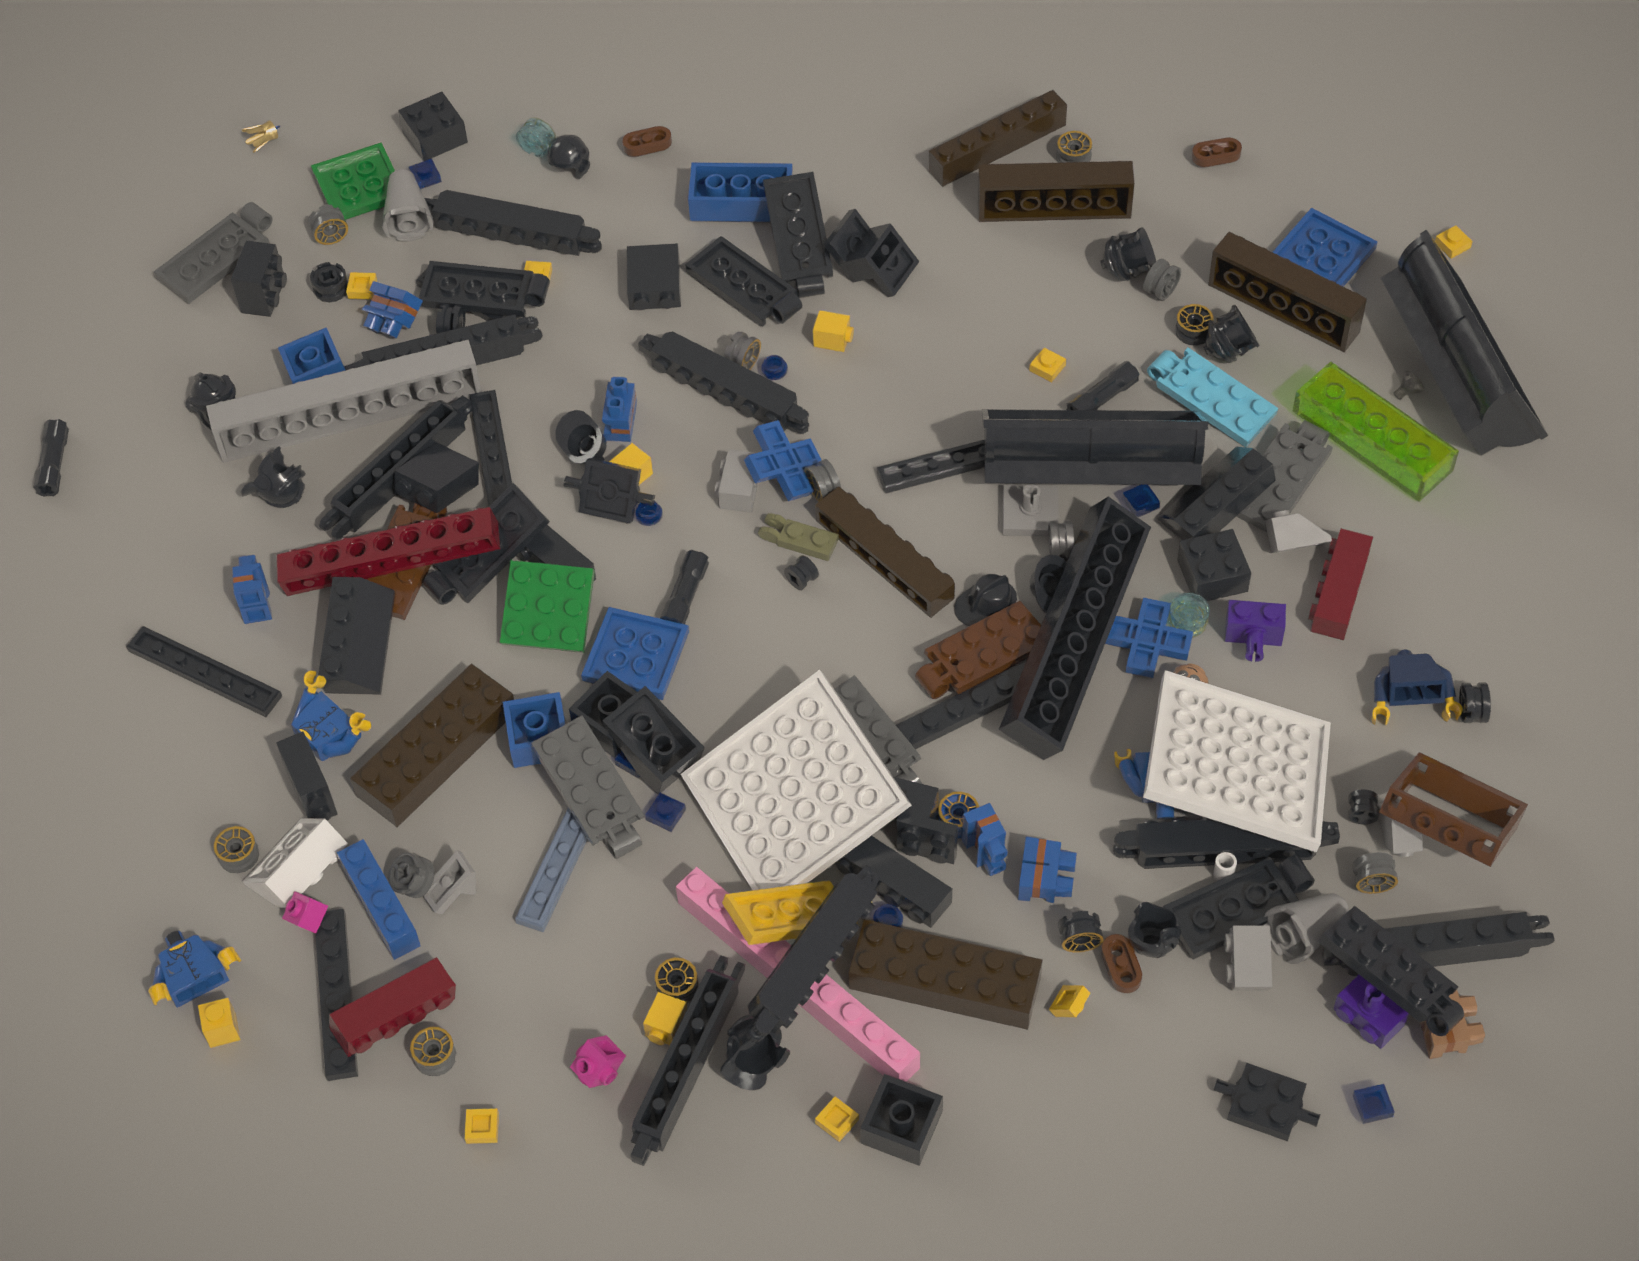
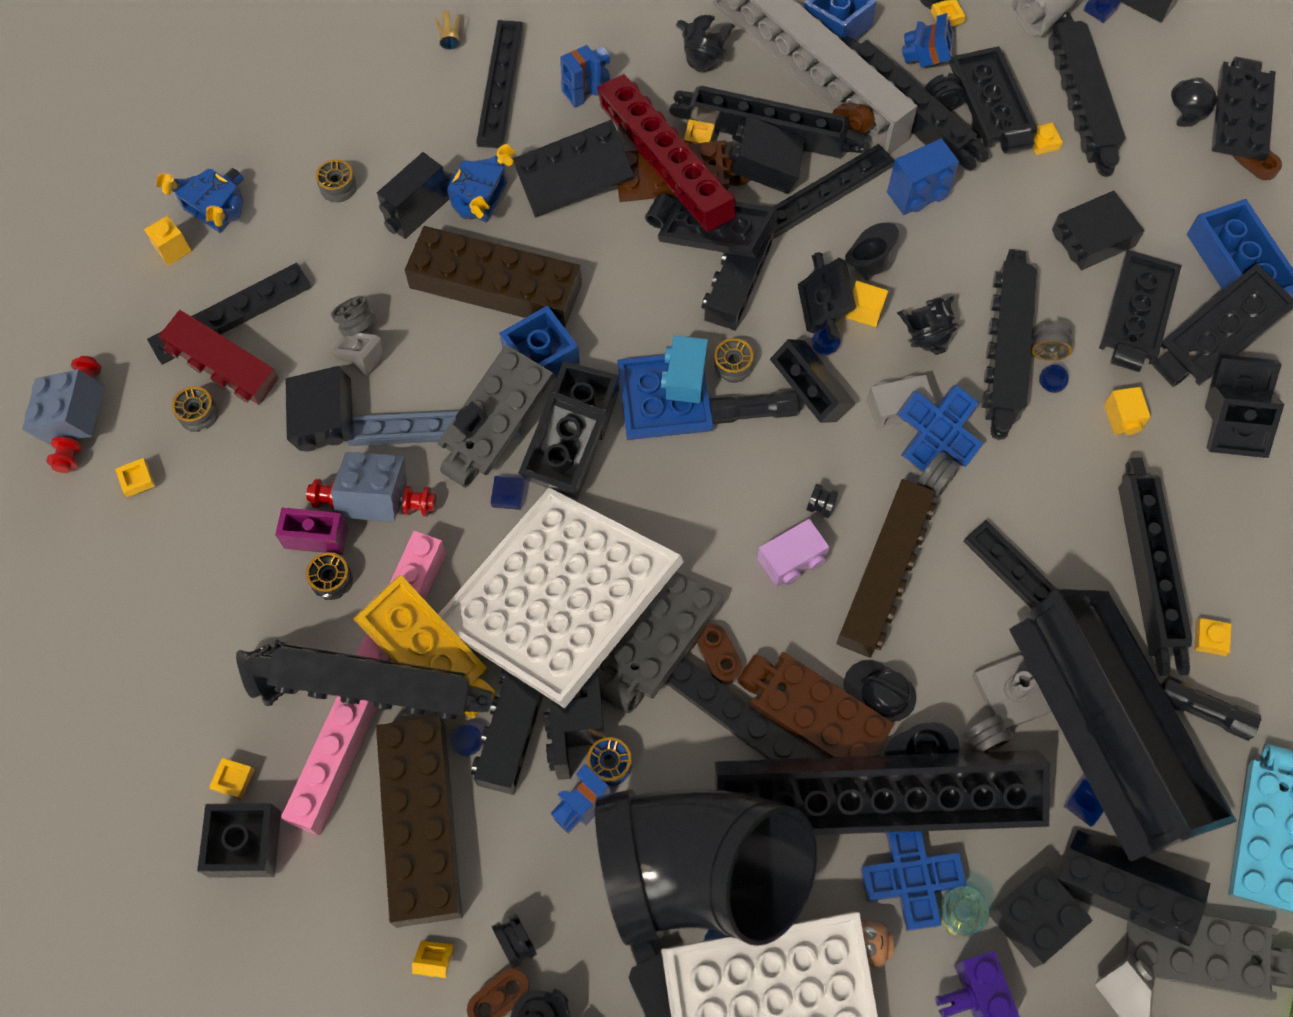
camera: 65 degrees right, 10 degrees up
white slope [242,818,348,908] -> none
dark pink plate [282,891,328,934] -> none
blue brick [337,839,421,960] -> none
green plate [500,560,595,653] -> none
clear light blue wheel [516,117,556,157] -> none
dark pink brick [570,1035,626,1088] -> none
blue hips [602,377,637,442] -> none
black hinge [631,955,746,1166] -> none
yellow brick [643,992,687,1045] -> none
olive hinge [758,513,839,561] -> none
blue hips [1018,837,1077,903] -> none
none -> sand blue brick [22,356,104,473]
none -> magenta brick [275,507,348,555]
none -> black brick [285,366,354,452]
none -> sand blue brick [306,452,436,522]
none -> pearl gold piece [434,10,461,50]
none -> black plate [453,401,488,439]
none -> black cylinder [595,789,817,946]
none -> dark azure brick [661,335,708,403]
none -> yellow plate [683,119,715,144]
none -> reddish brown plate [697,624,742,684]
none -> dark grey wheel [714,338,754,383]
none -> lavender brick [757,519,829,587]
none -> black brick [770,339,855,423]
none -> reddish brown plate [833,103,875,133]
none -> blue brick [887,138,959,216]
none -> black helmet [897,296,959,355]
none -> black hinge [1118,457,1192,676]
none -> black hinge [1211,56,1276,161]

